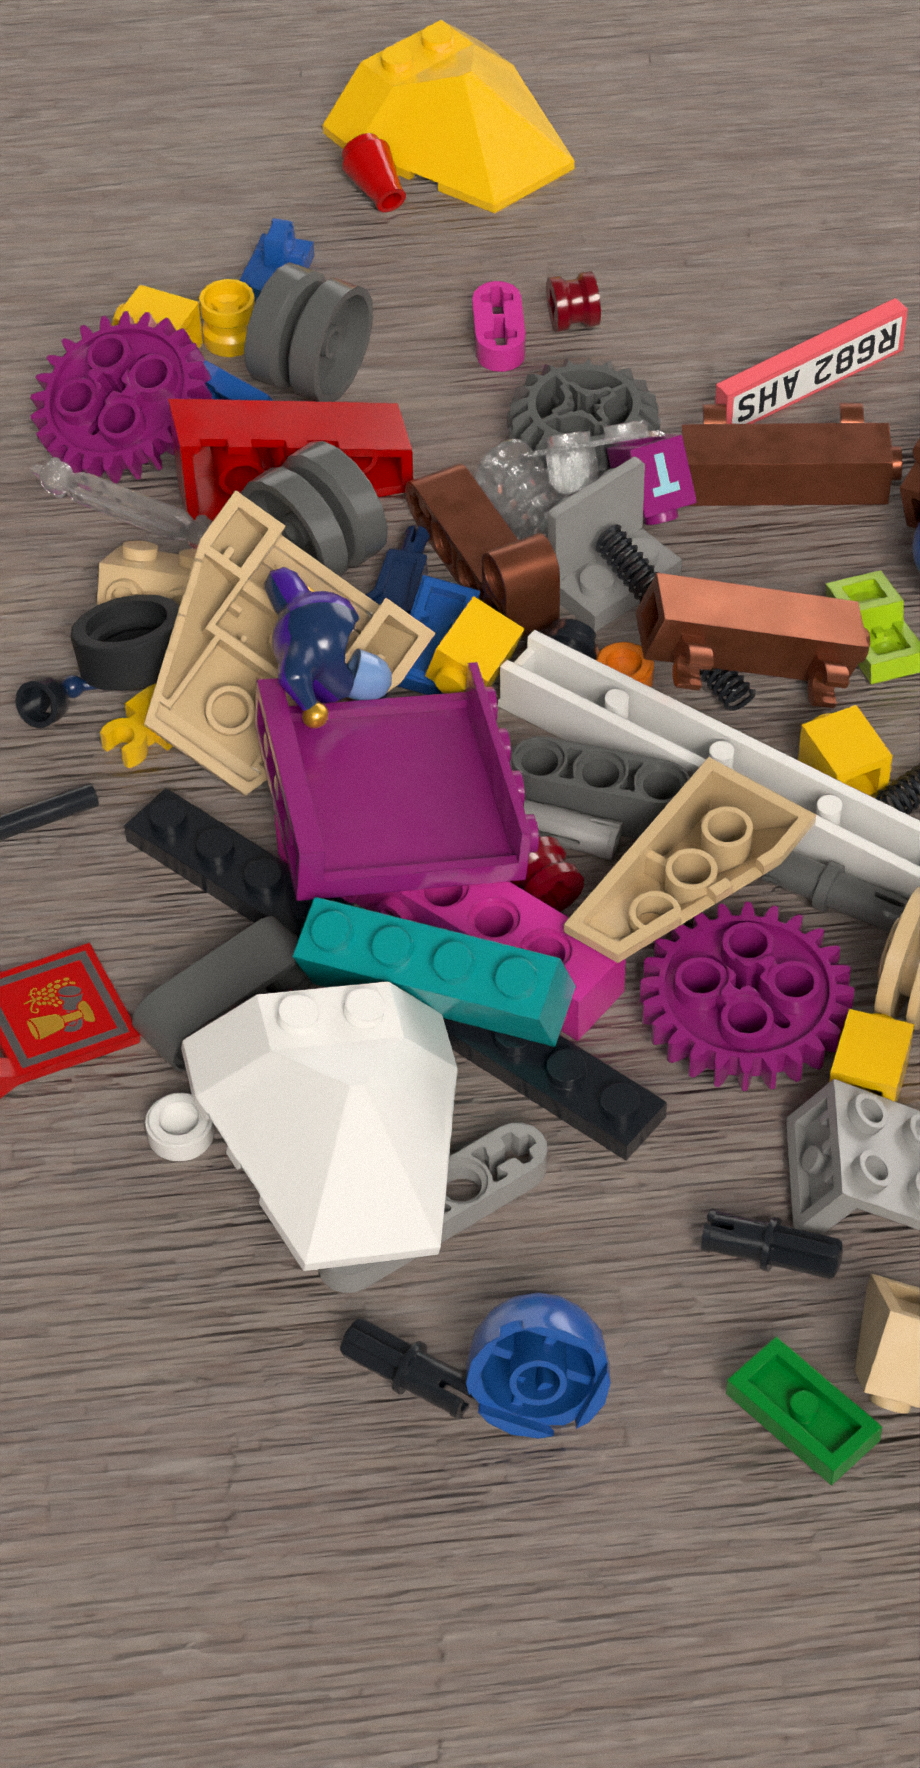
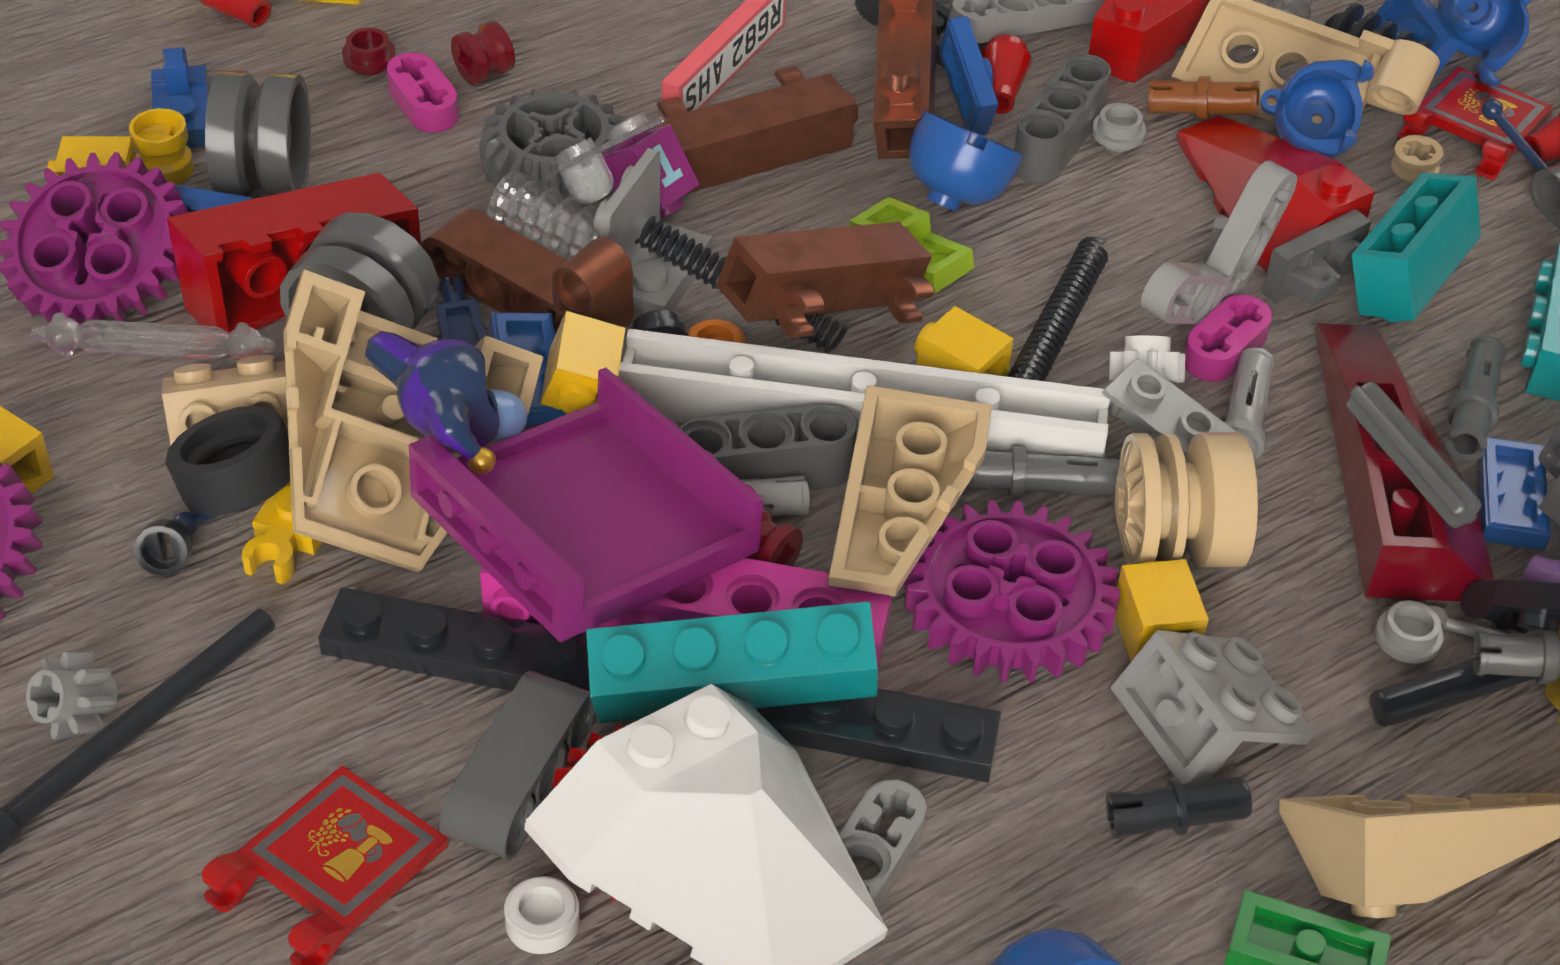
camera: 30 degrees left, 5 degrees down
none -> dark red plate [342,28,396,76]

